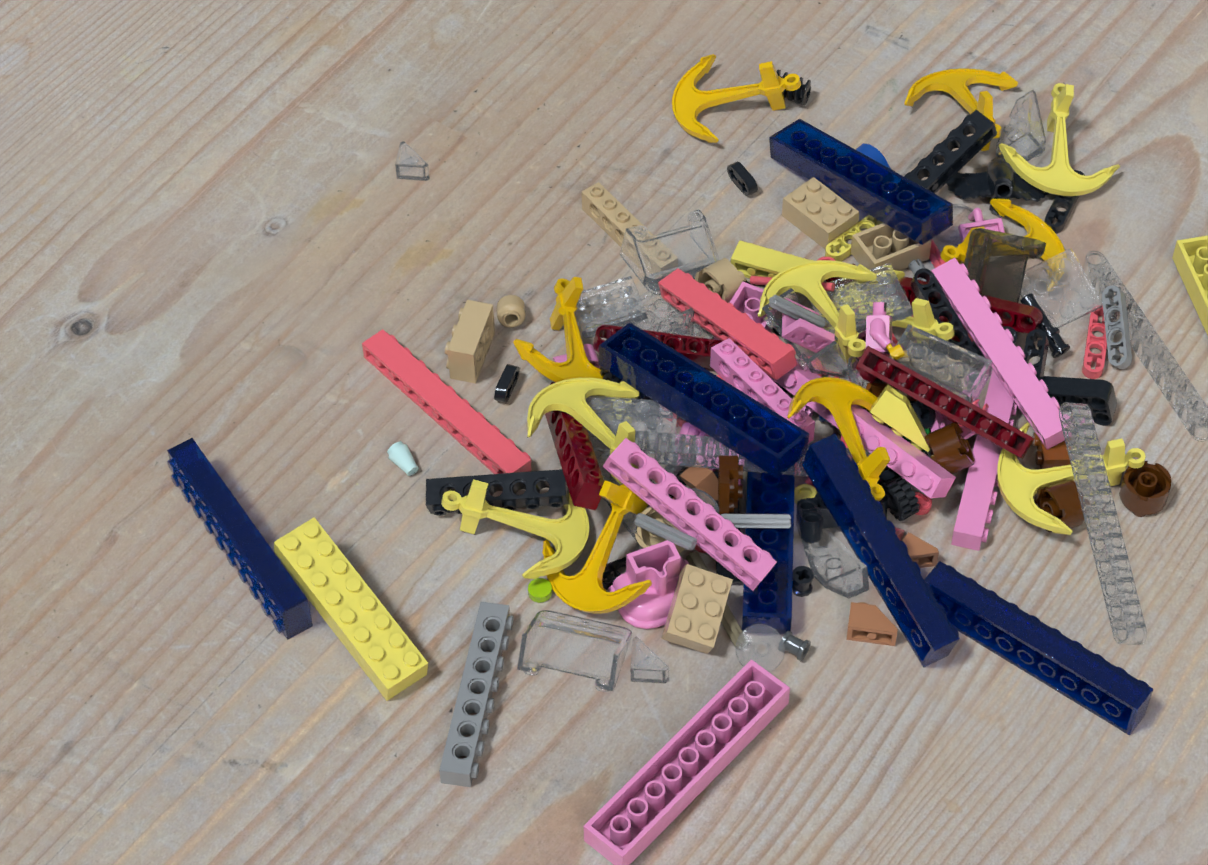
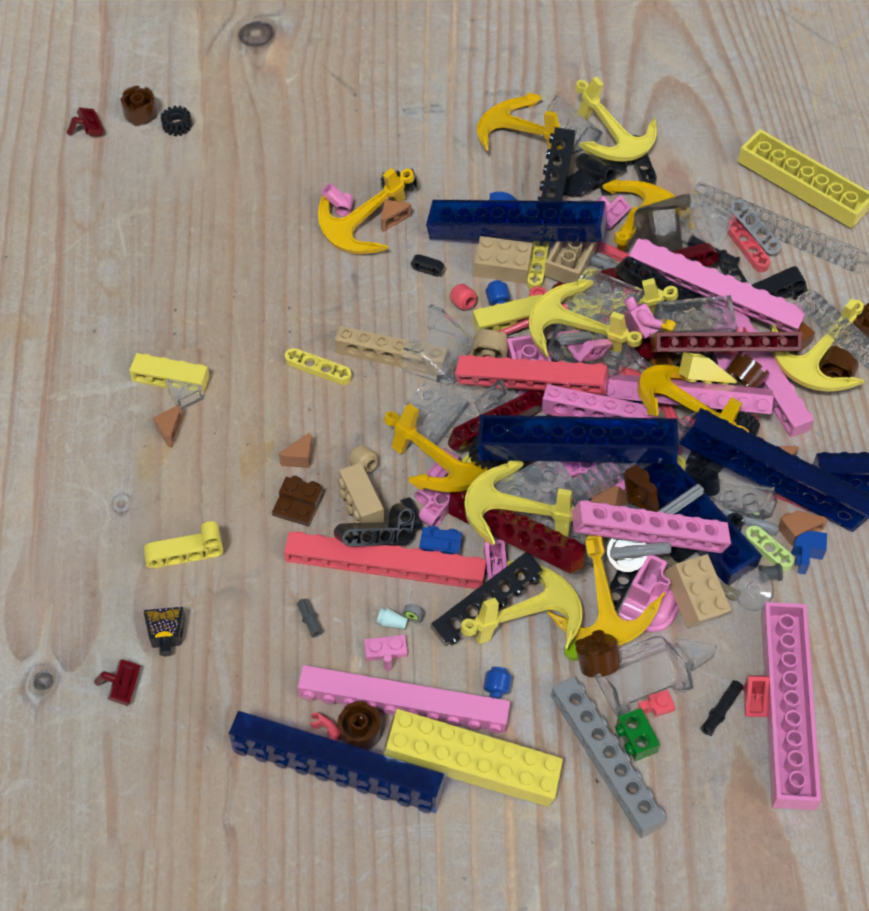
camera: 40 degrees left, 5 degrees up
none -> dark red plate [94,659,140,706]
none -> light yellow brick [129,353,210,395]
none -> light yellow beam [143,521,223,569]
none -> black torso [144,607,186,656]
none -> nougat slope [153,406,183,447]
none -> reddish brown plate [272,476,323,527]
none -> nougat slope [279,433,313,468]
none -> light yellow beam [285,348,352,385]
none -> dark grey axle [297,599,323,638]
none -> bright pink brick [298,665,510,734]
none -> coral piece [310,712,340,746]
none -> bright pink piece [321,183,354,216]
none -> black beam [334,503,414,546]
none -> reddish brown brick [338,701,381,751]
none -> bright pink plate [364,635,407,671]
none -> nougat slope [381,200,411,232]
none -> light grey tile [402,604,423,623]
none -> bright pink piece [414,488,450,527]
none -> blue brick [419,526,462,555]
none -> coral head [450,284,476,310]
none -> bright pink slope [483,539,507,580]
none -> blue head [483,667,512,699]
none -> blue head [485,280,511,306]
none -> reddish brown brick [575,630,621,677]
none -> green brick [615,708,660,762]
none -> coral plate [636,690,676,717]
none -> black pin [700,680,744,736]
none -> light grey axle [721,506,779,536]
none -> coral slope [743,675,770,717]
none -> yellowish green beam [744,526,794,571]
none -> blue brick [791,531,827,574]

